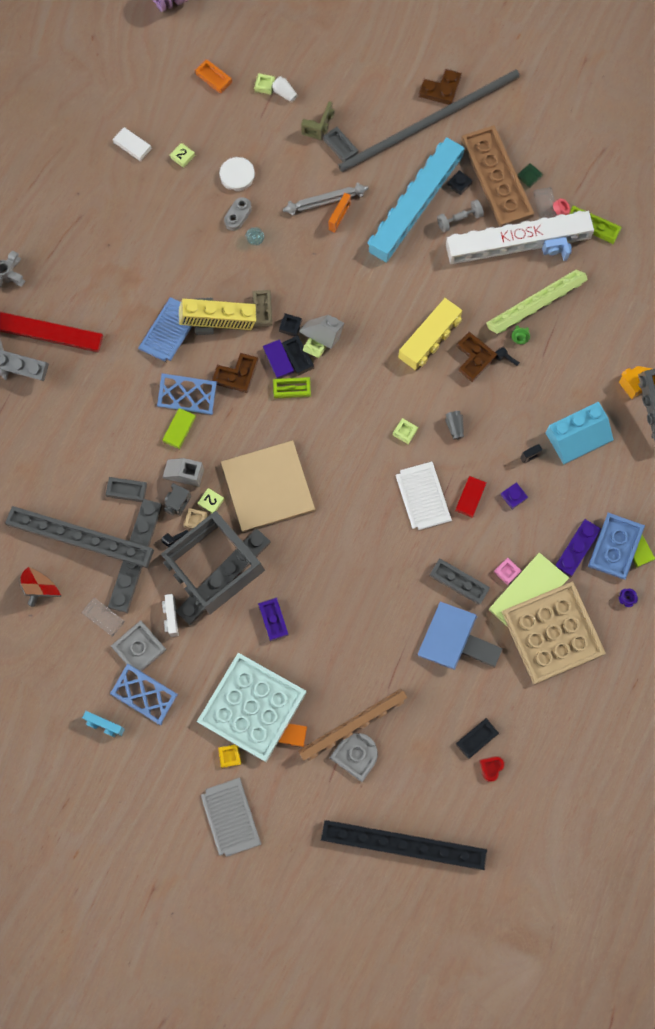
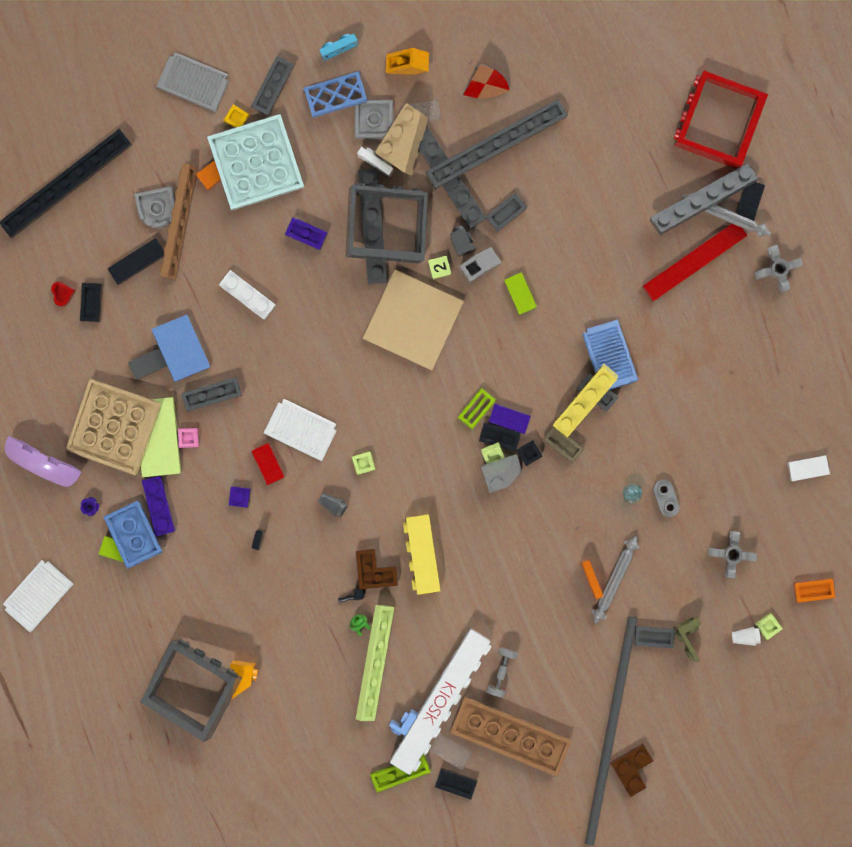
camera: 130 degrees right, 15 degrees up
medium blue window [157,374,217,415] -> none
black hand [162,530,188,547] -> none
yellowish green tile [170,143,195,168] -> none
tan tile [184,508,208,529] -> none
reddish brown plate [212,353,258,393] -> none
white tile [219,157,255,191] -> none
medium azure brick [368,137,465,263] -> none
black plate [447,170,473,195] -> none
clear green tile [518,163,543,188] -> none
medium azure slope [546,402,614,465] -> none
coral tile [553,198,570,215] -> none
none -> lavender brick [5,436,81,487]
none -> black tile [107,238,165,285]
none -> white plate [219,270,276,320]
none -> dark grey plate [251,56,294,117]
none -> tan wedge [375,103,428,176]
none -> light orange slope [386,48,429,75]
none -> black tile [435,768,477,800]
none -> light grey pin [708,531,757,578]

